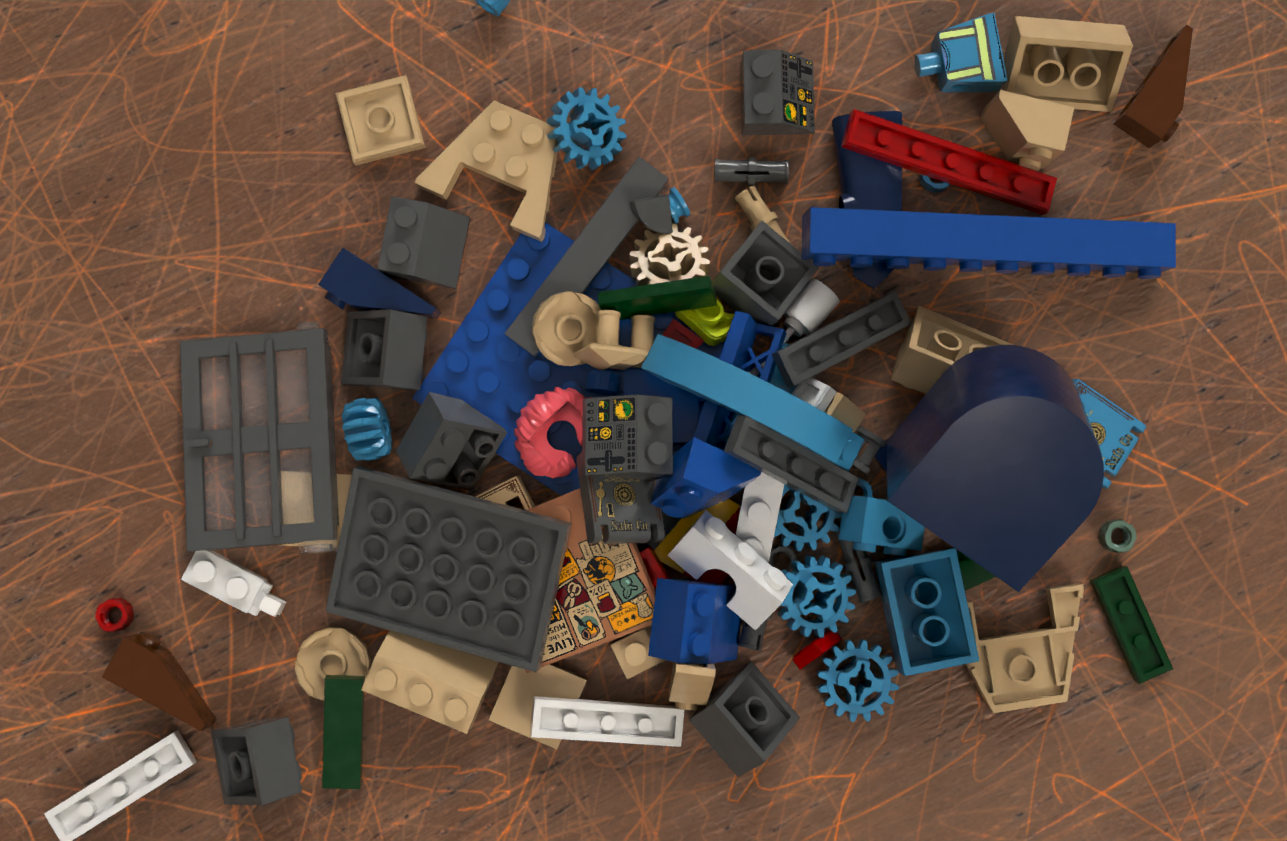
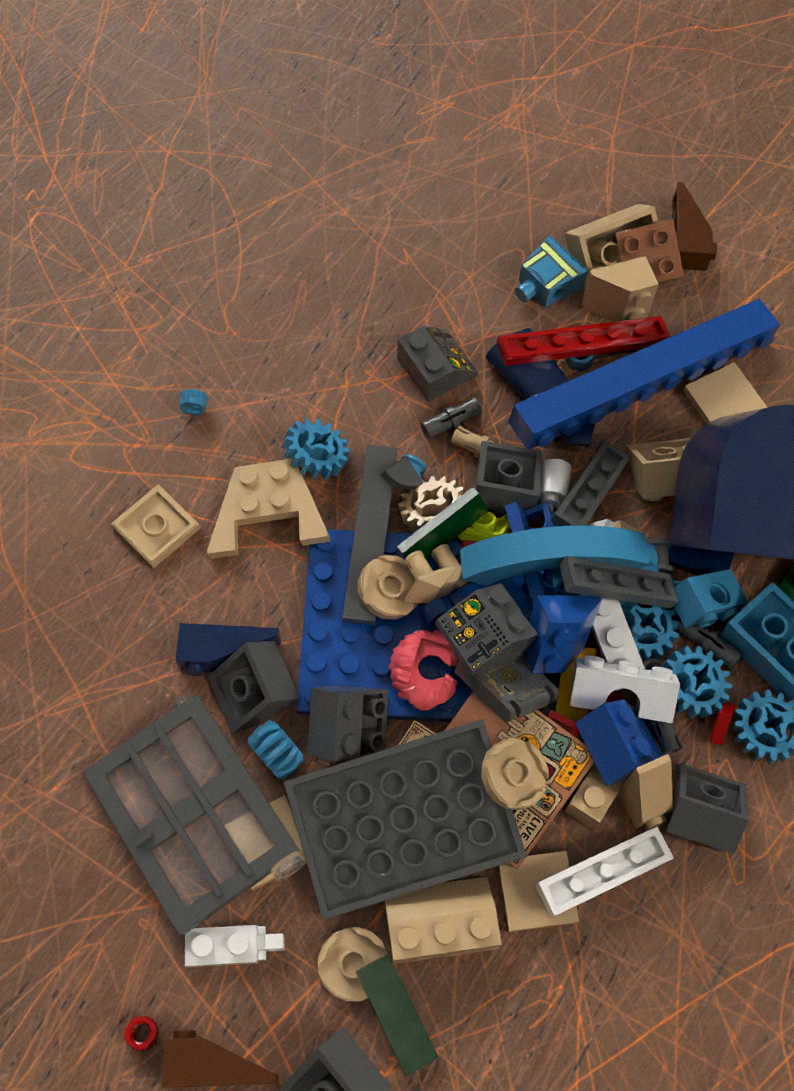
camera: 30 degrees left, 20 degrees down
dark grey slope [377,196,470,289] -> none
none -> tan tile [481,738,549,810]
none -> nougat hinge [615,219,684,282]
none -> tan tile [683,362,768,424]

